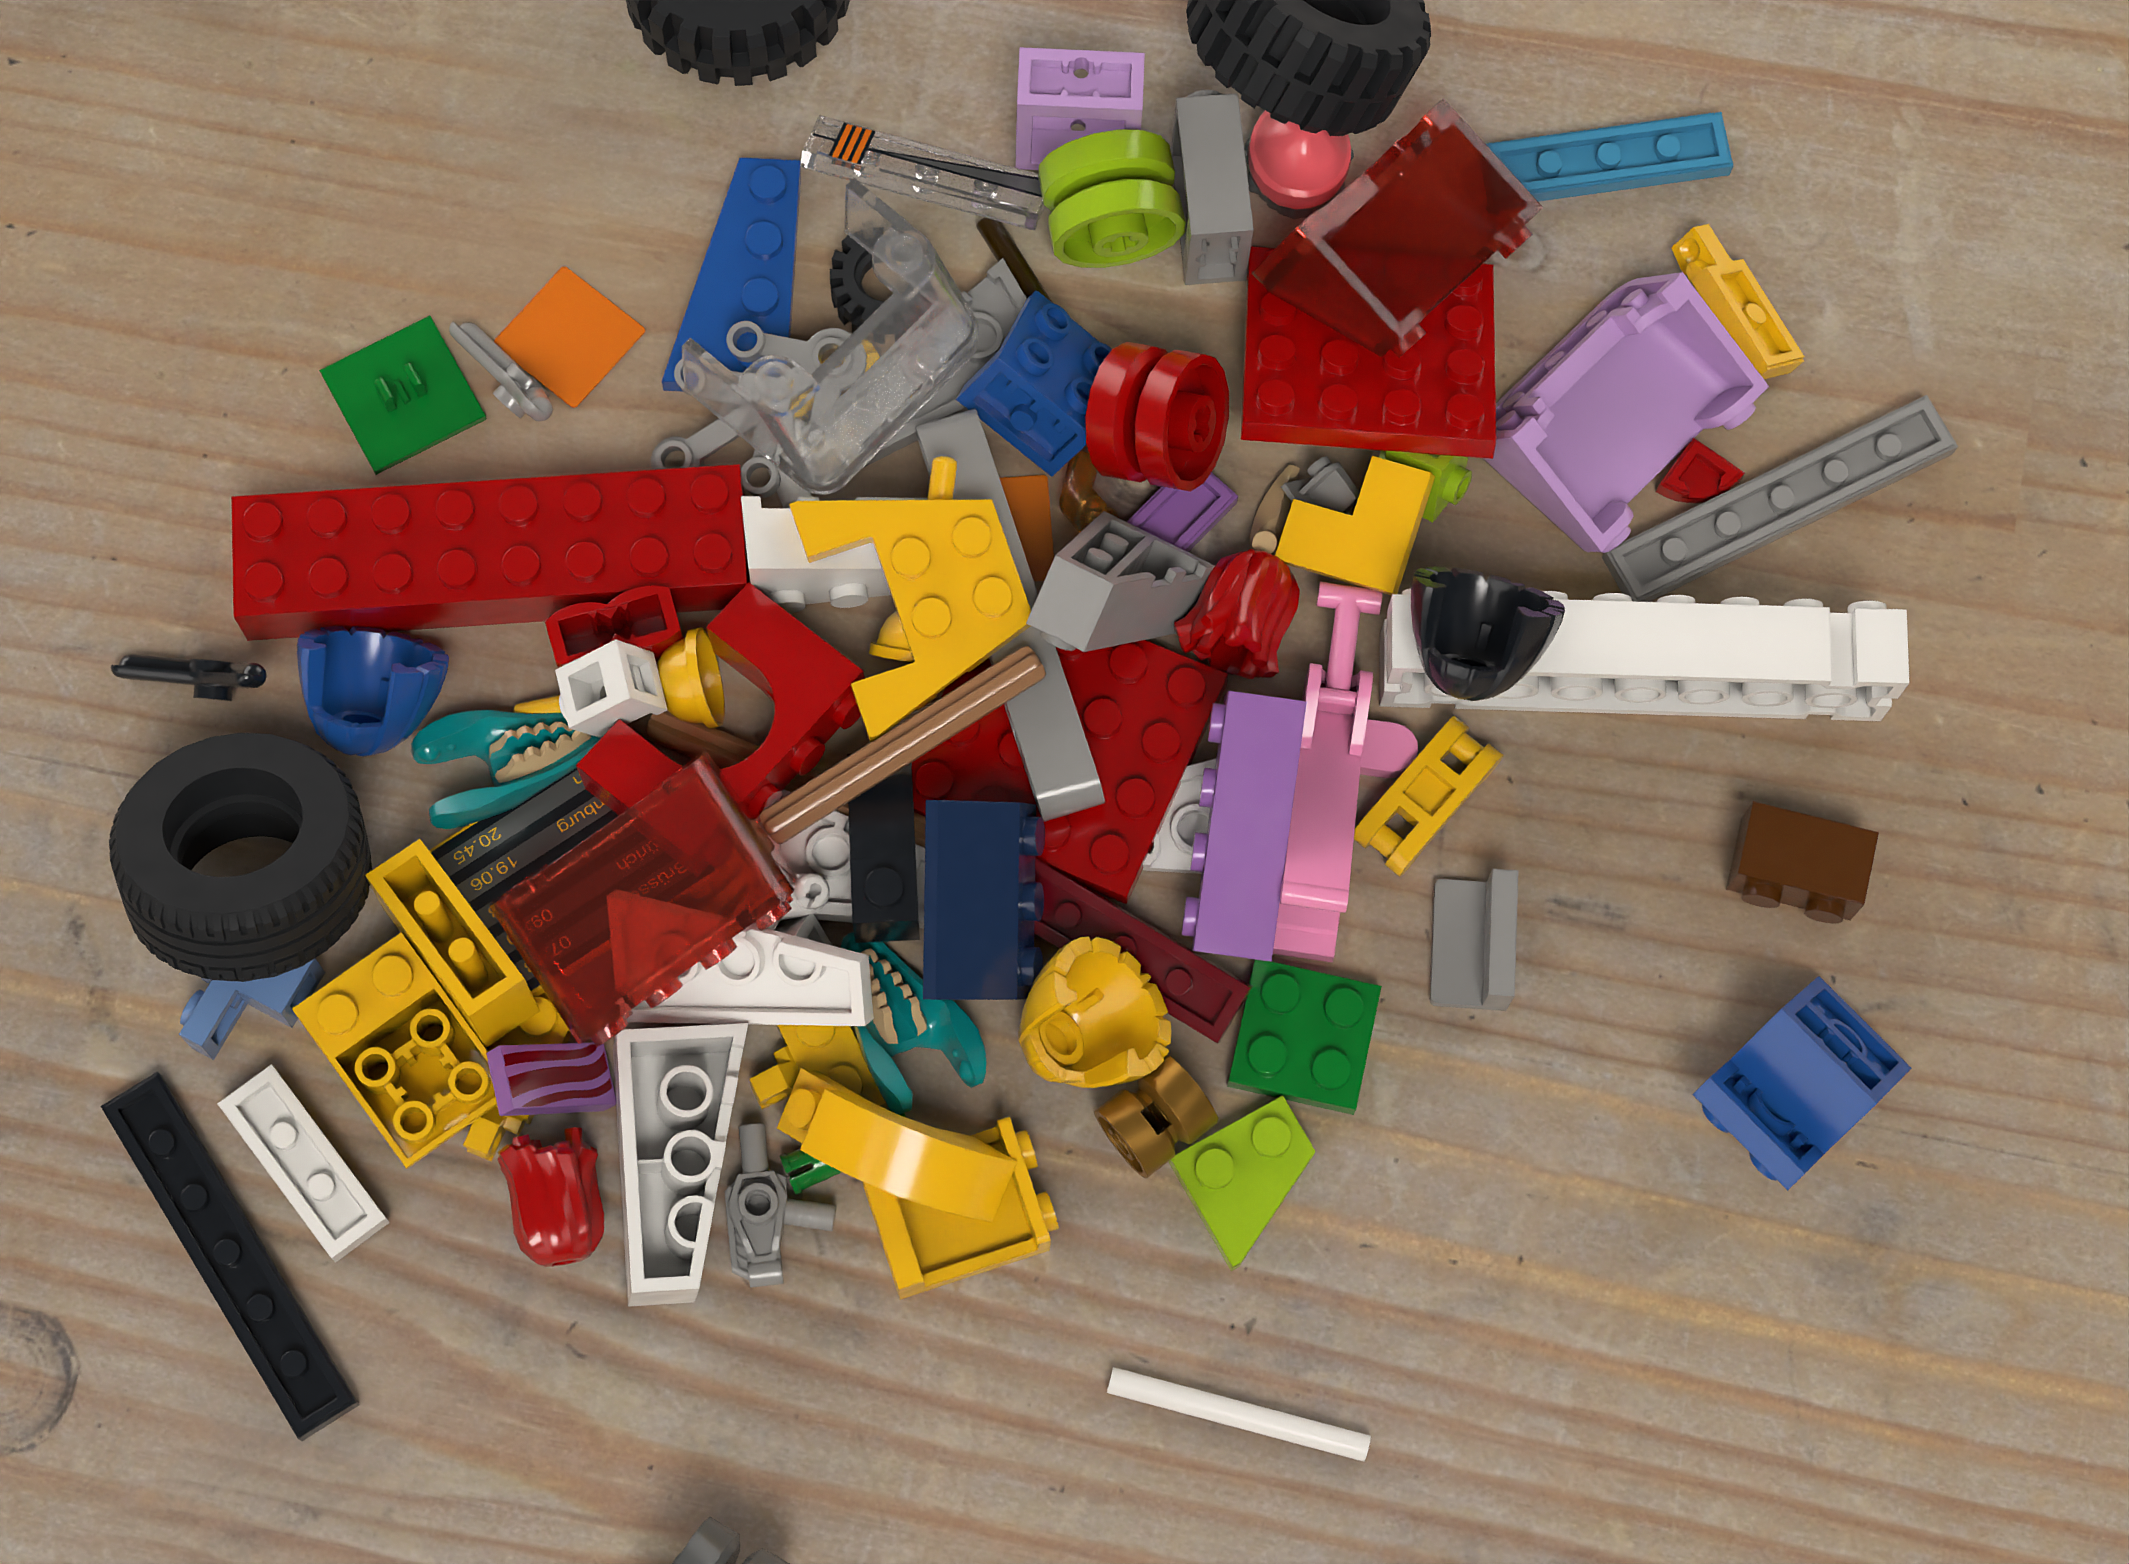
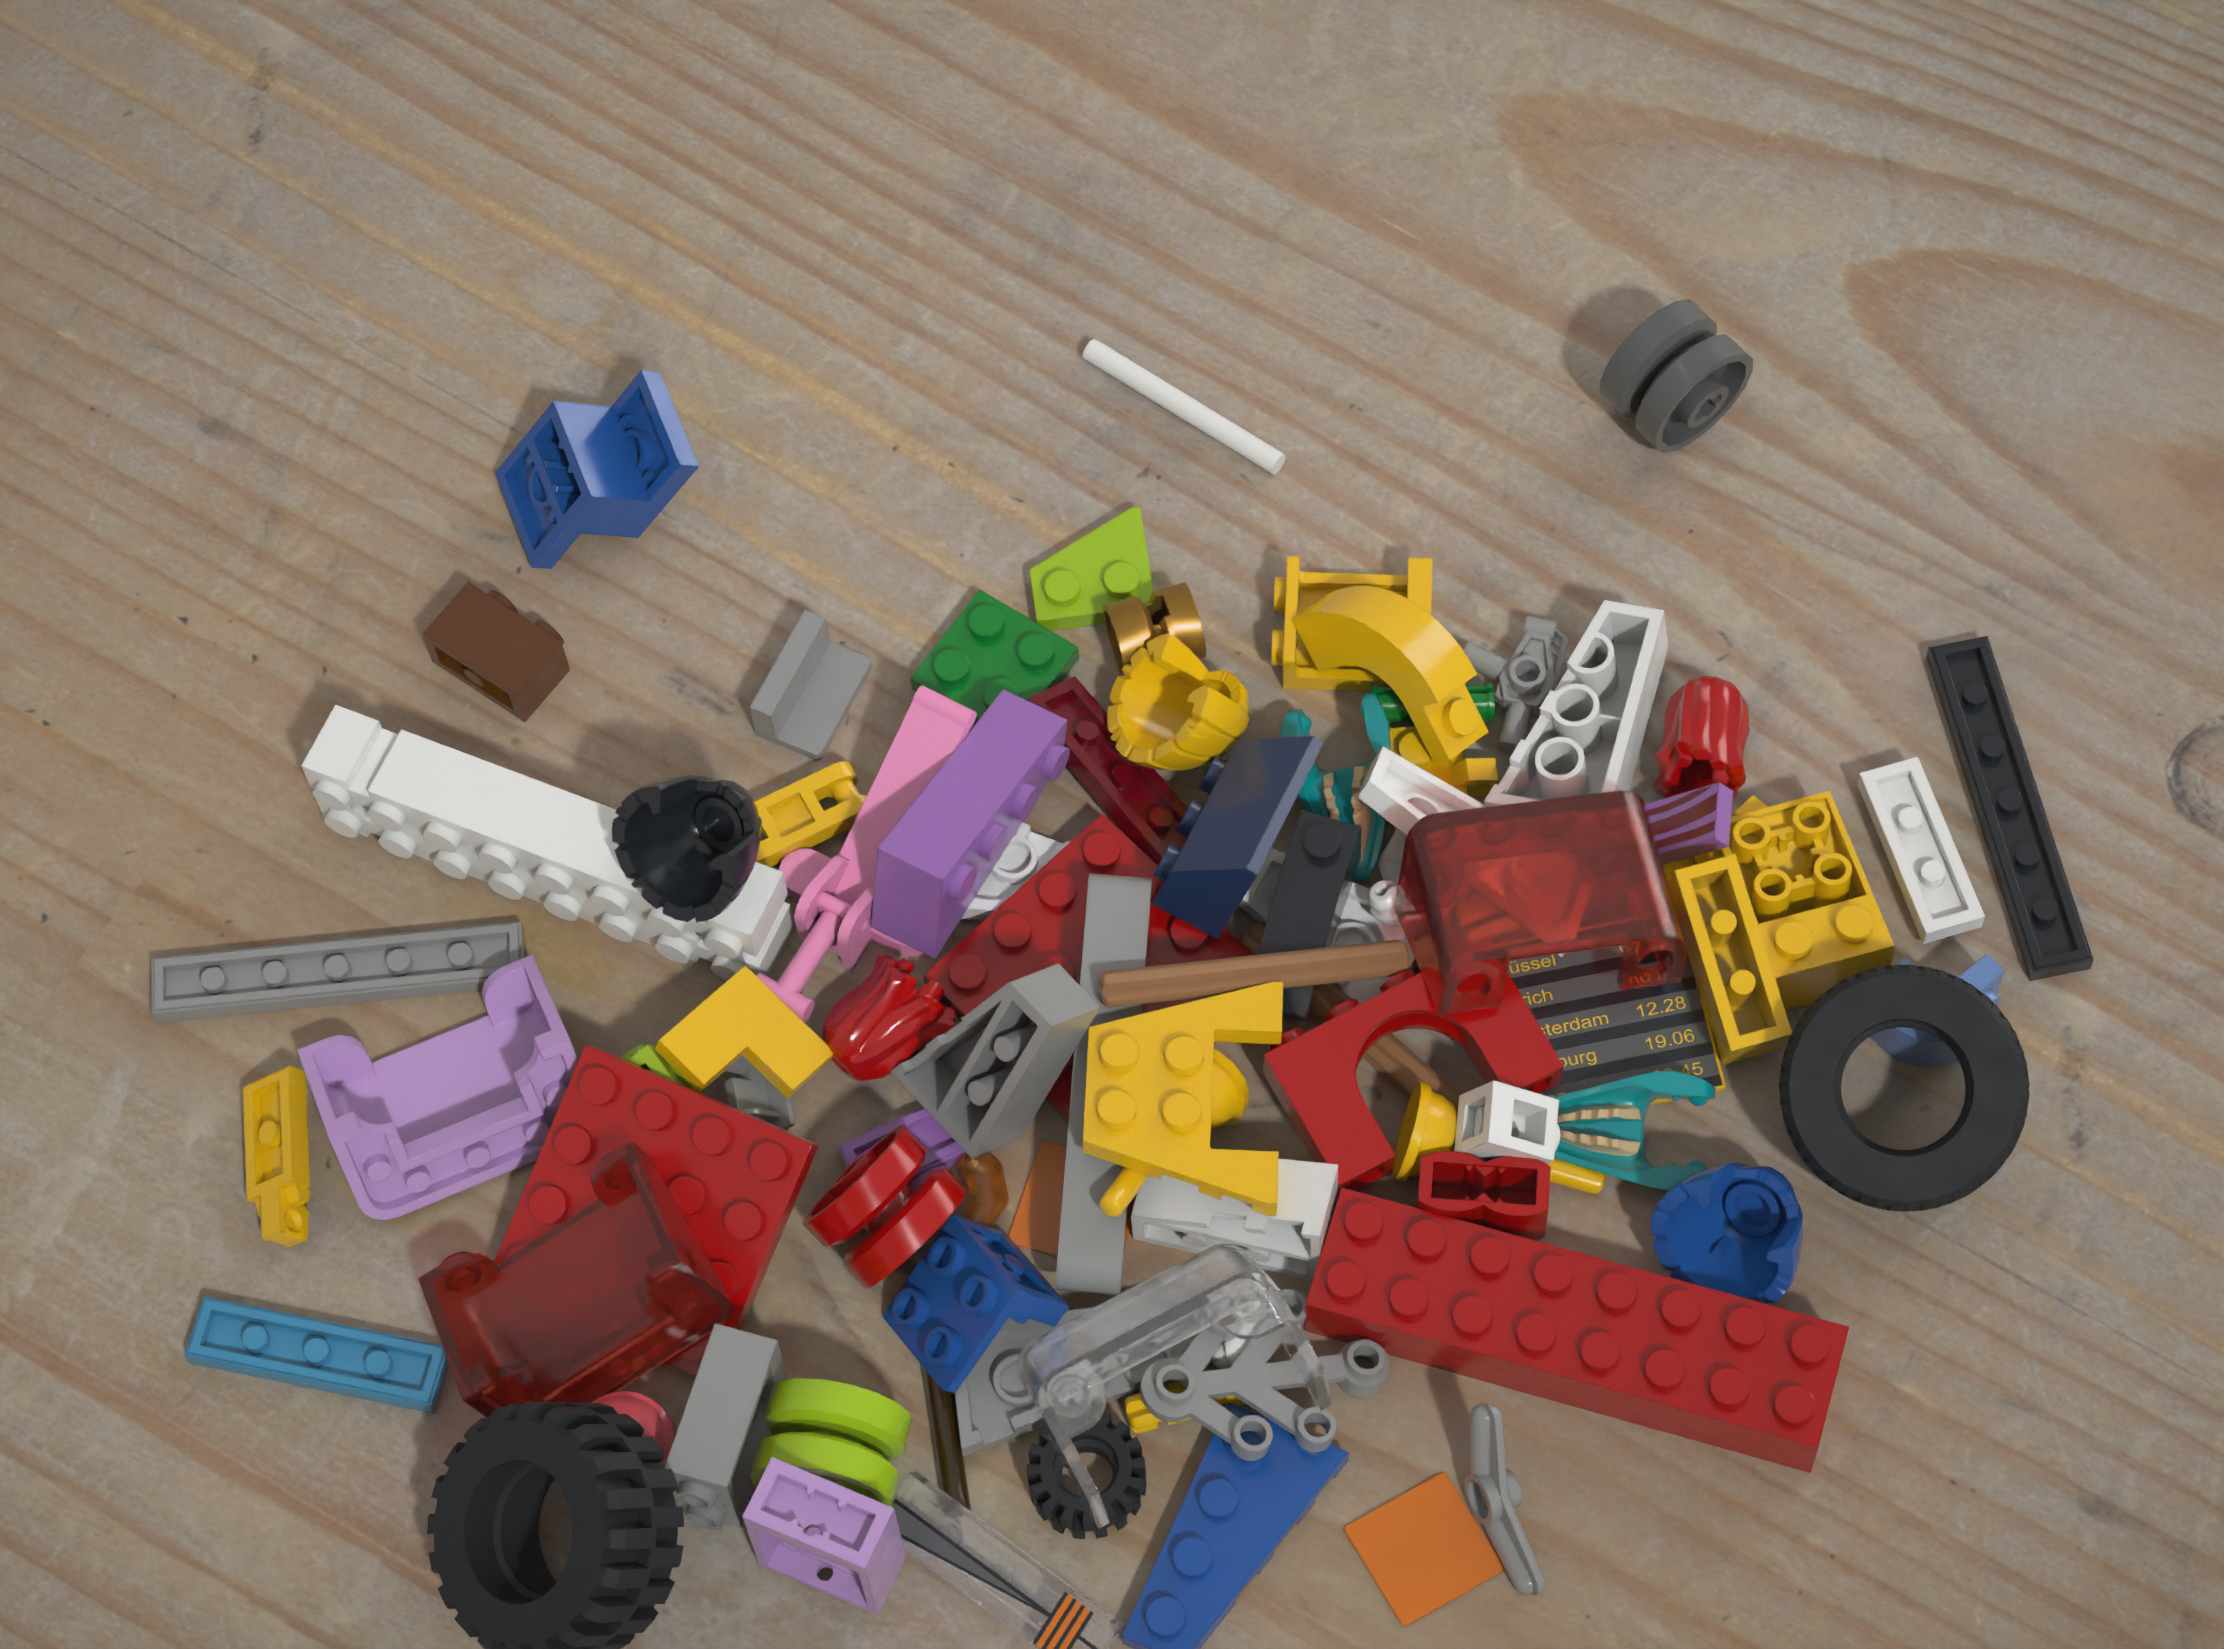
camera: 150 degrees left, 10 degrees down
black piece [111,654,267,701] -> none
green piece [319,315,487,475] -> none
tan bar [1249,465,1300,555] -> none
red tile [1656,438,1745,503] -> none

